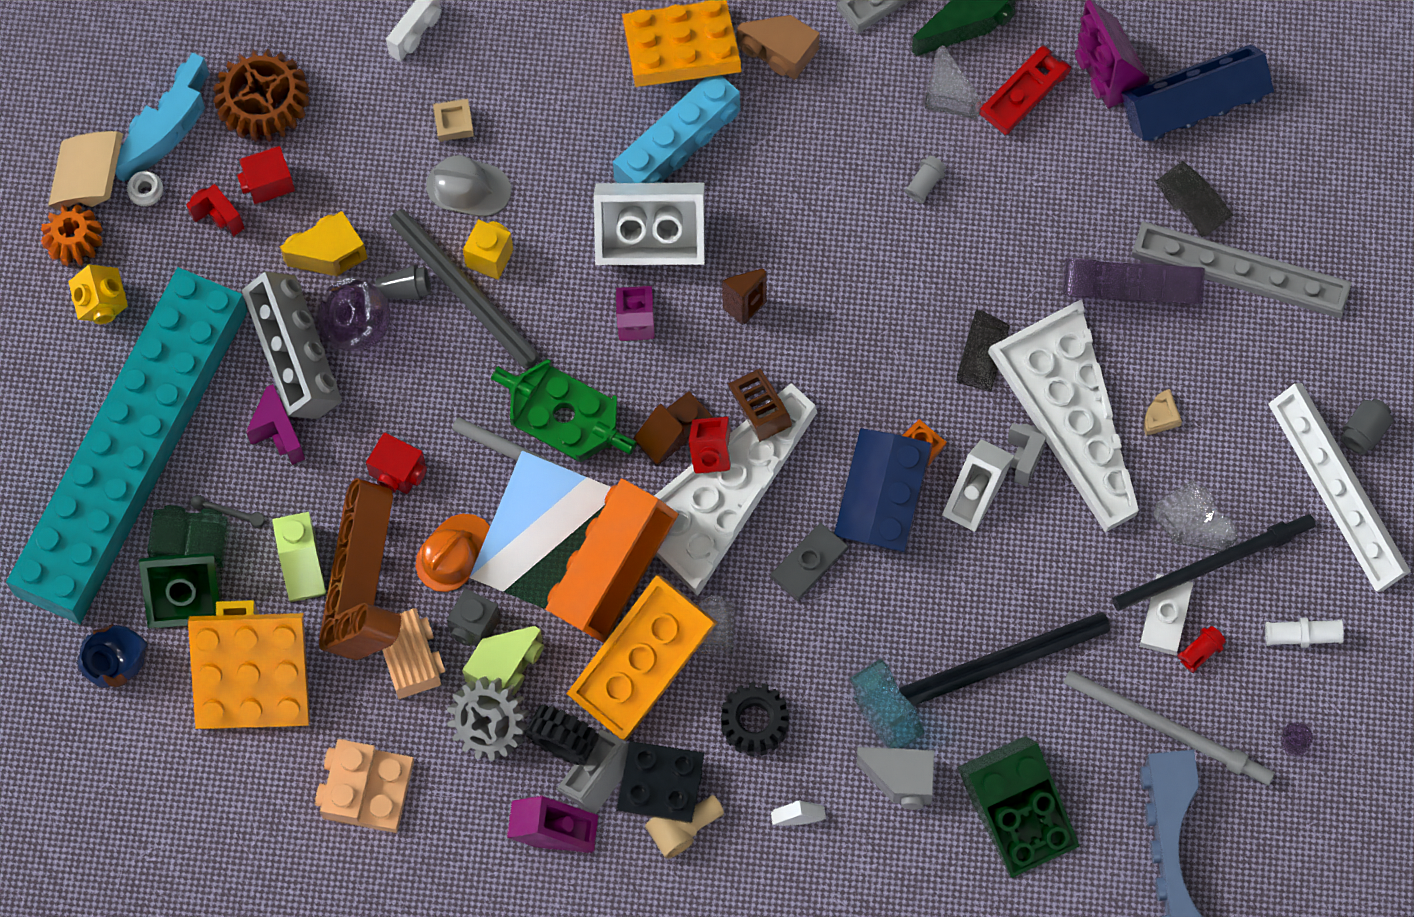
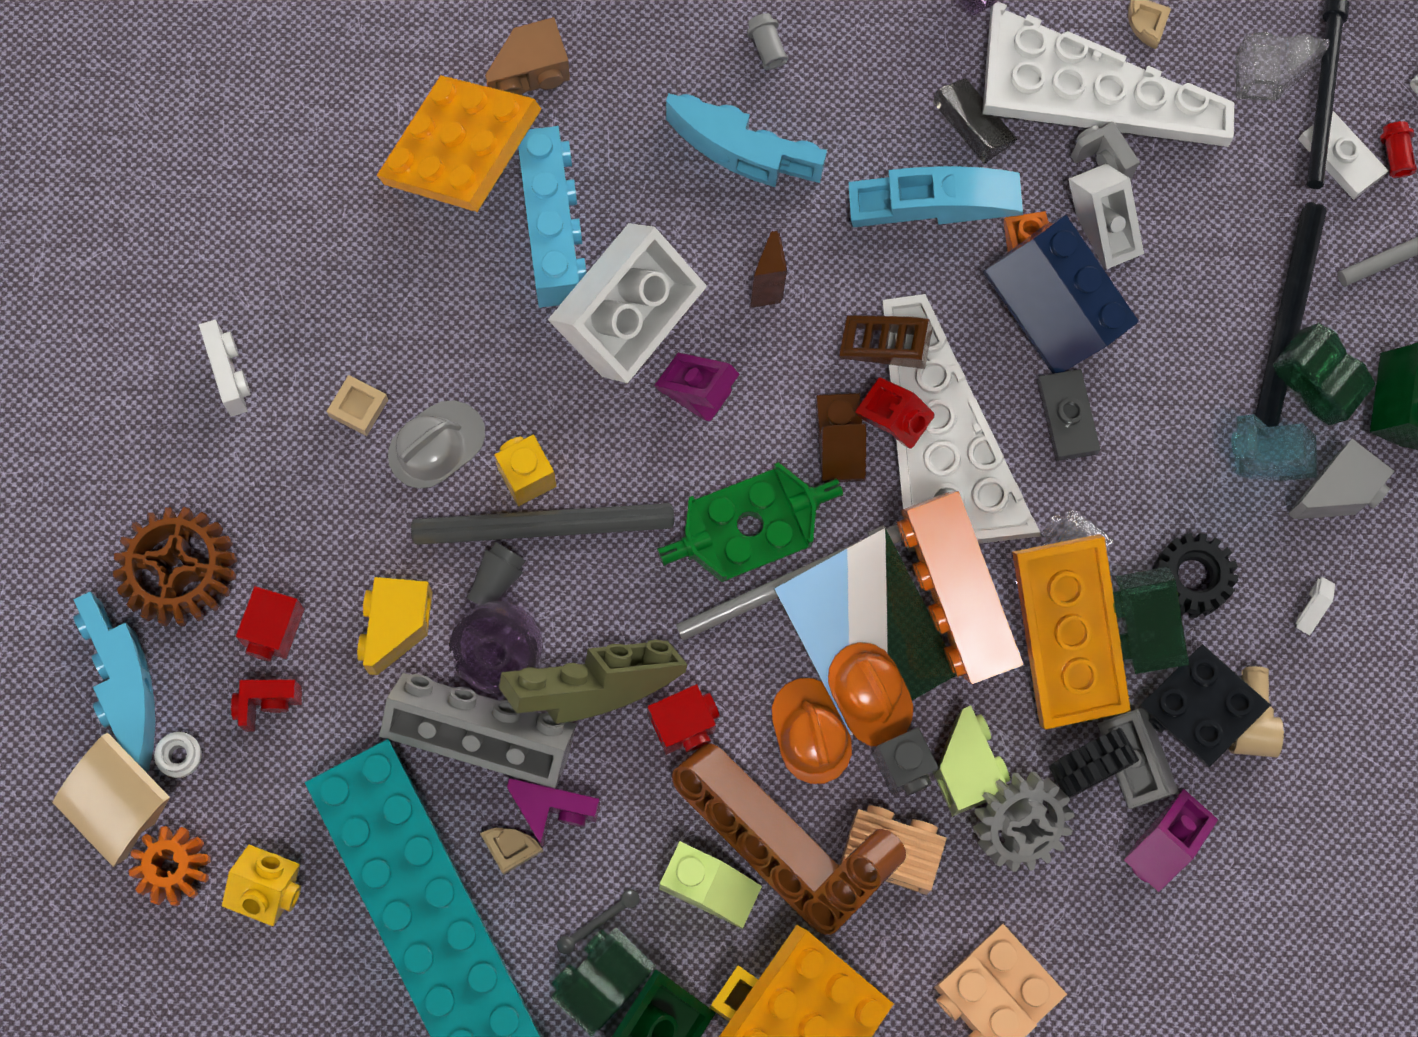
camera: 60 degrees left, 5 degrees up
none -> tan tile [480,828,543,875]
none -> olive slope [499,640,688,724]
none -> medium azure slope [666,93,827,187]
none -> orange piece [828,643,914,747]
none -> medium azure slope [849,166,1023,227]
none -> clear green brick [1113,566,1189,674]
none -> clear green brick [1273,323,1375,426]

